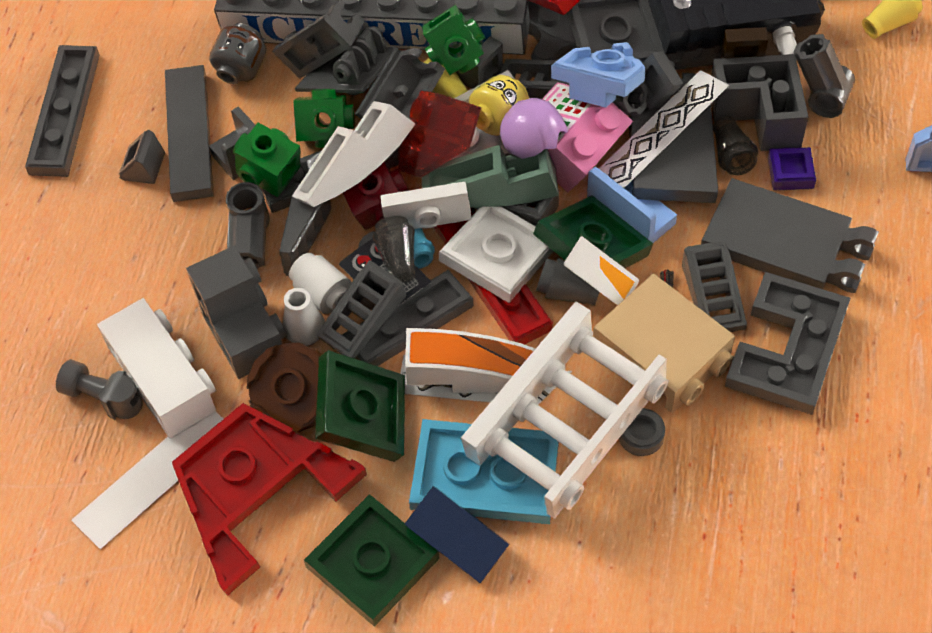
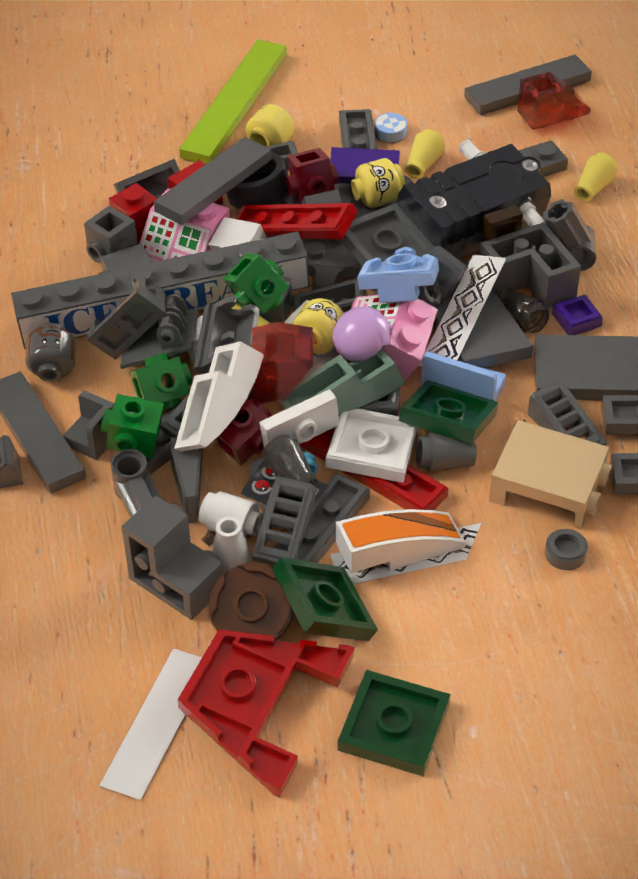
camera: 25 degrees left, 10 degrees down
dark grey leg [56,359,143,420] -> none
white brick [97,298,216,439] -> none
dark blue tile [404,486,510,583] -> none
medium azure plate [409,419,559,524] -> none
white fence [461,301,669,519] -> none
white sticker [564,237,639,305] -> none

